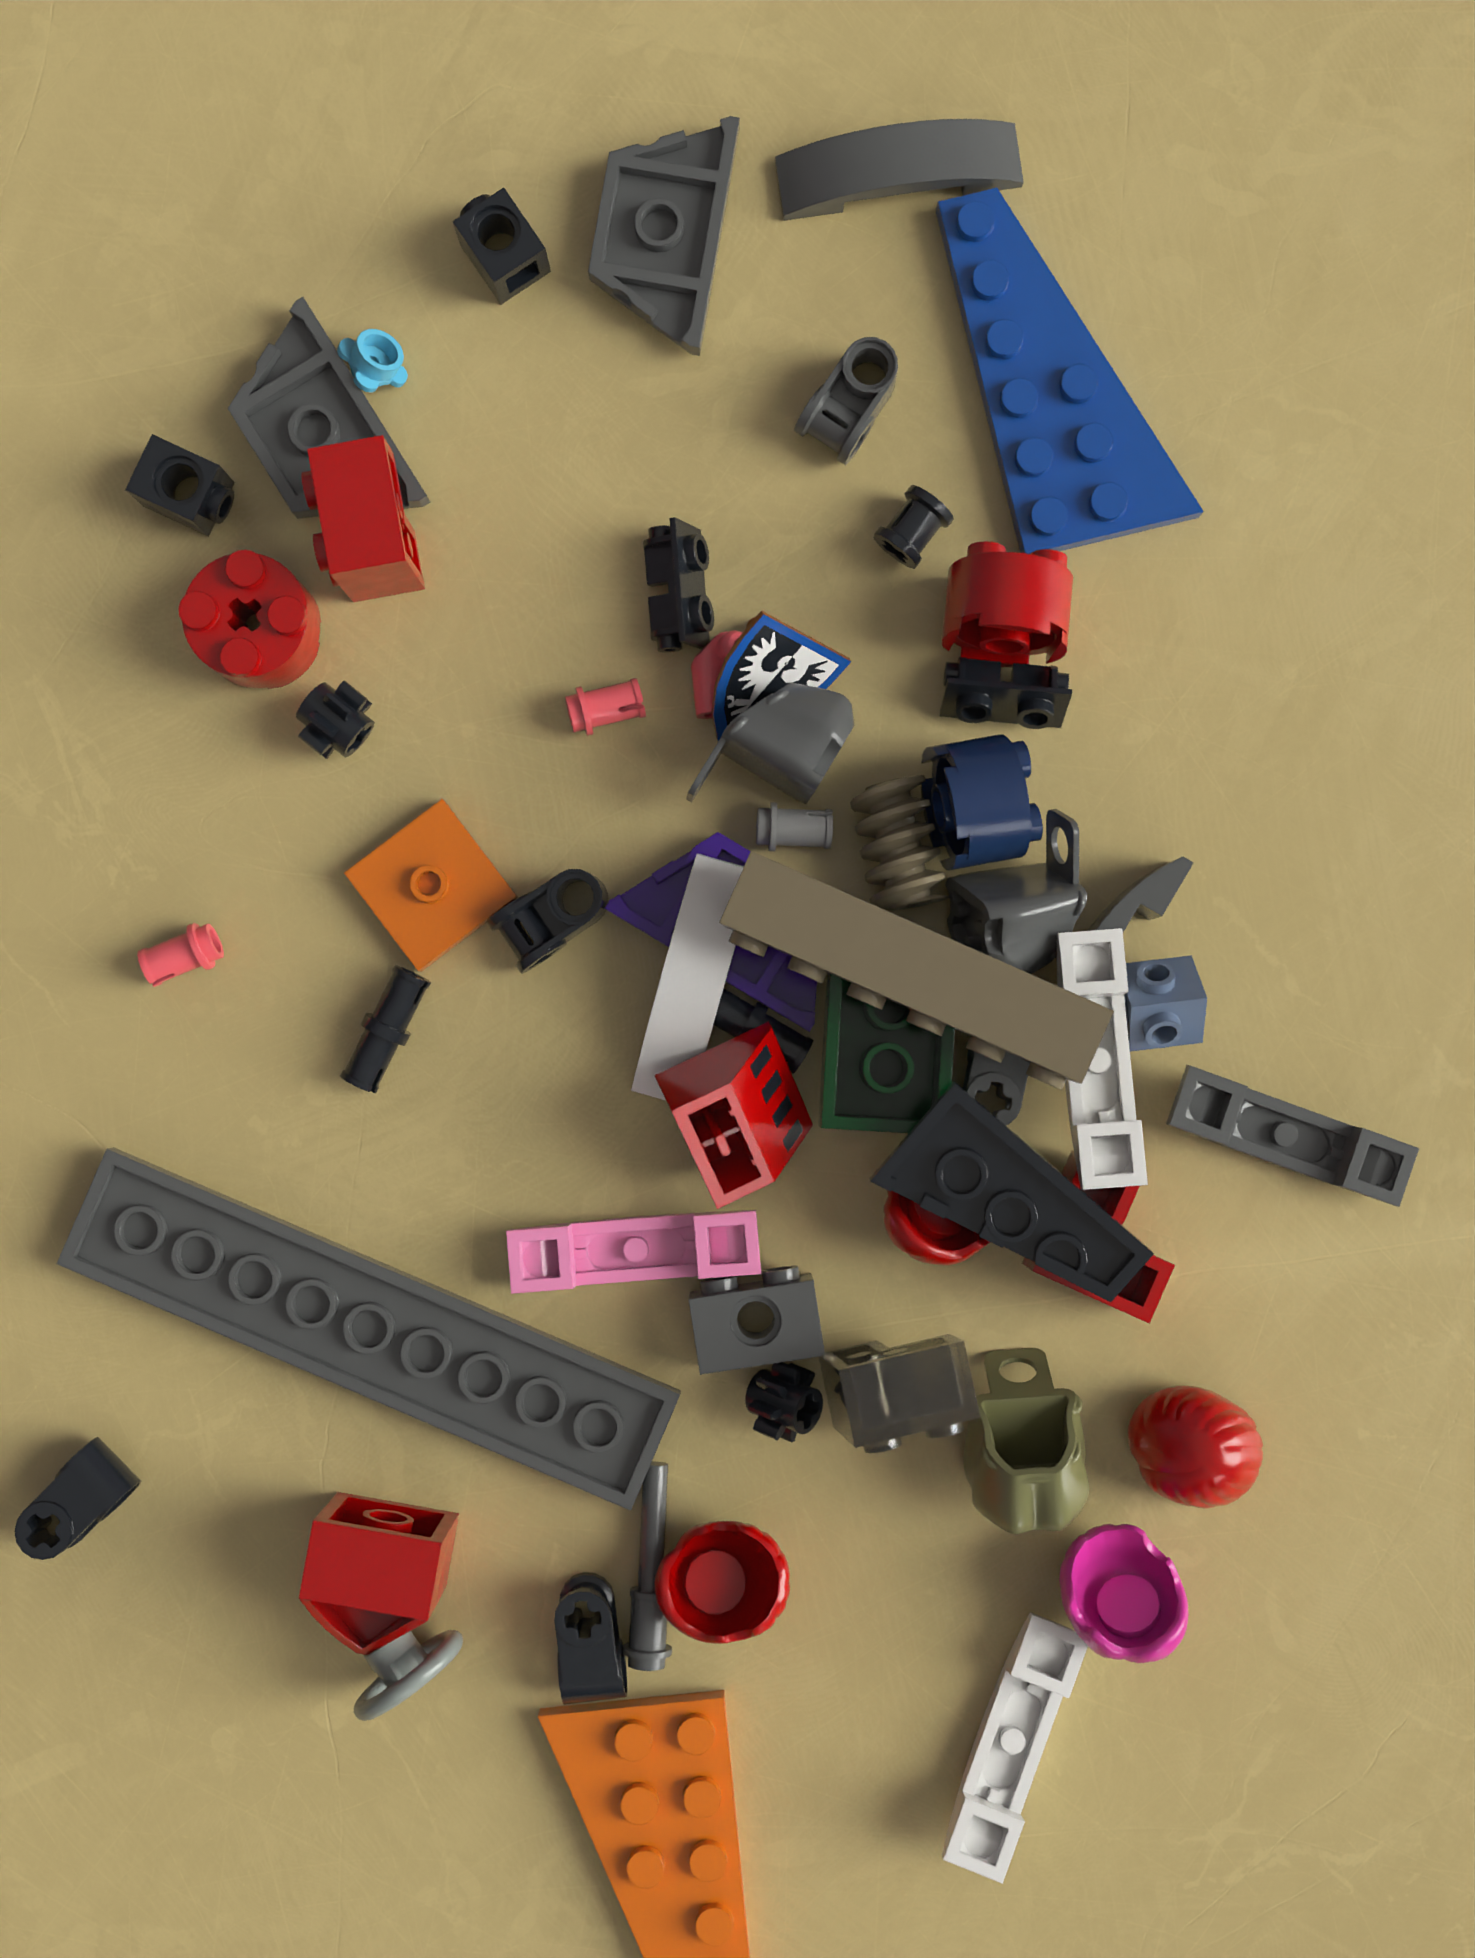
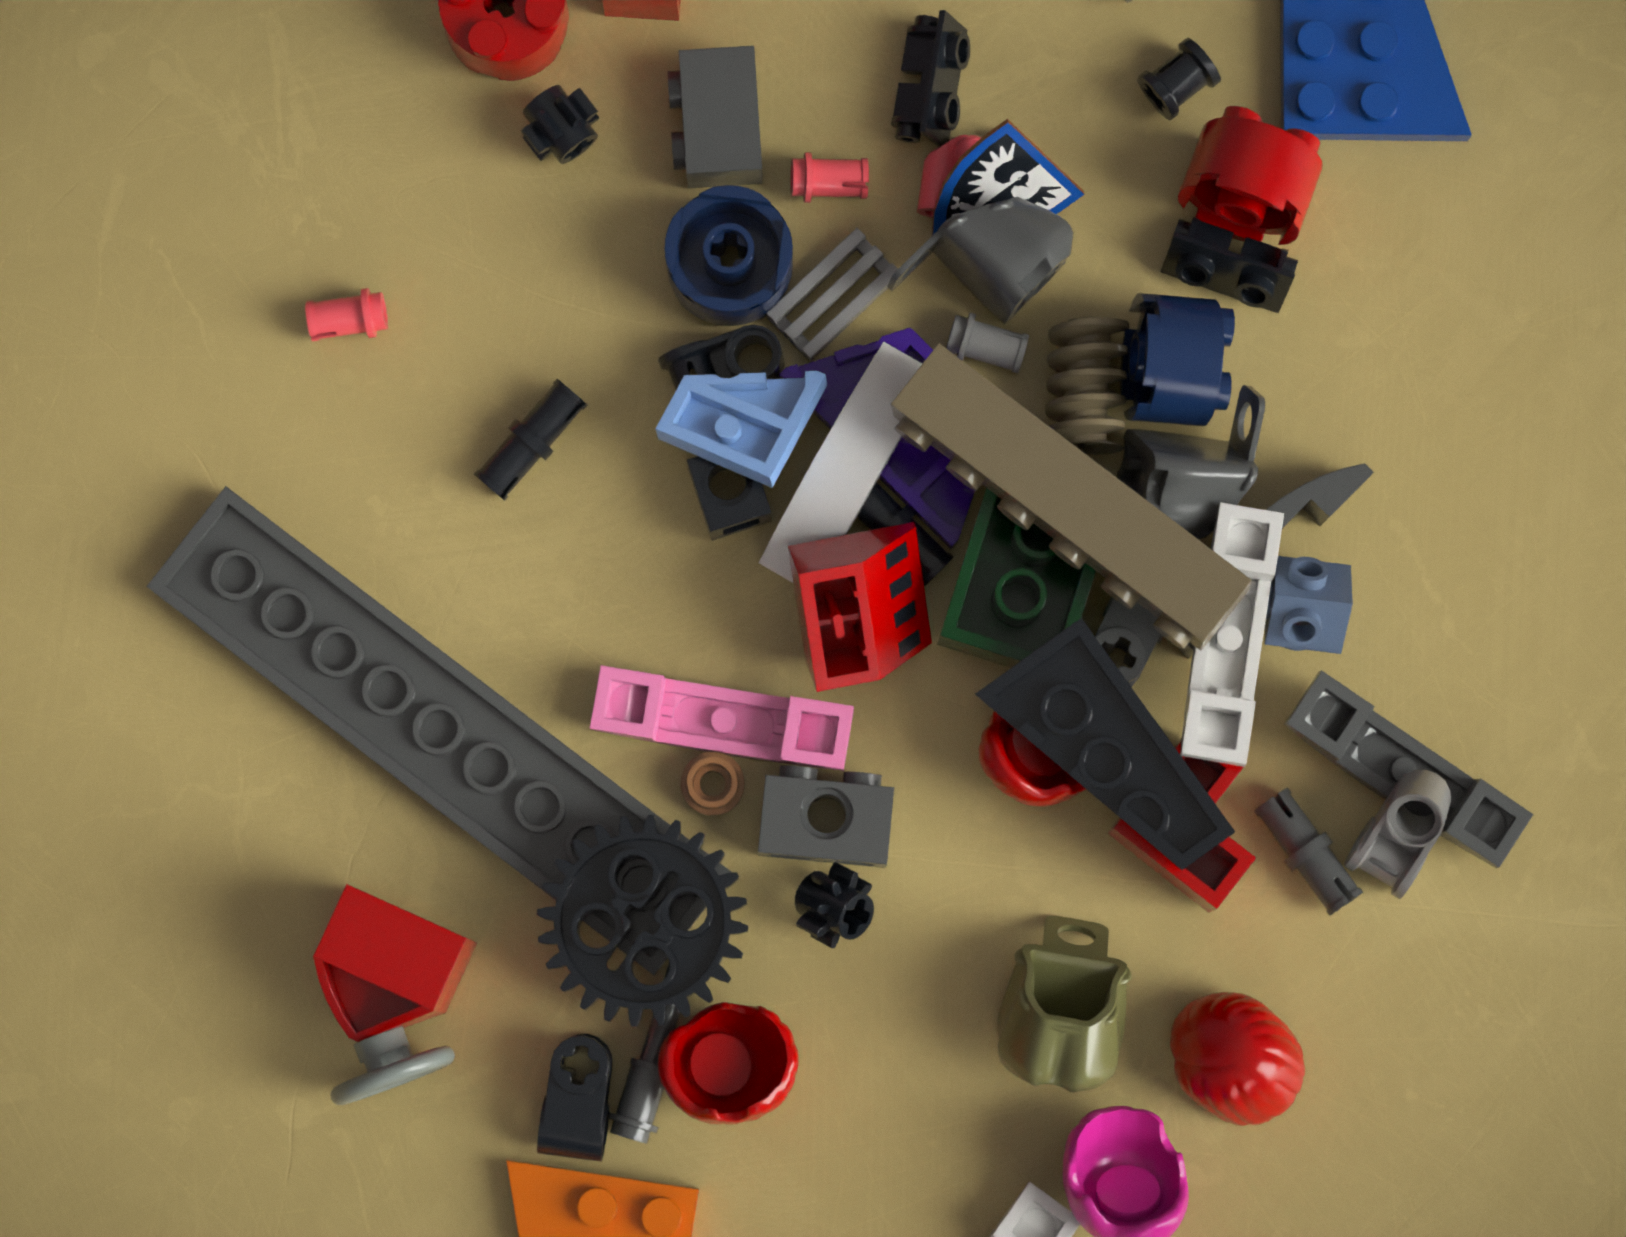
camera: 15 degrees right, 5 degrees down
black piece [14,1437,142,1560] -> none
orange plate [344,799,519,972] -> none
clear smoke brick [819,1334,981,1453] -> none
none -> black gear [537,815,749,1027]
none -> light blue wing [655,371,827,488]
none -> dark blue brick [664,185,793,326]
none -> dark grey brick [668,45,763,188]
none -> medium nougat plate [681,751,745,816]
none -> black brick [687,456,772,541]
none -> light grey tile [767,228,898,362]
none -> dark grey pin [1254,787,1363,916]
none -> light grey piece [1344,770,1451,899]

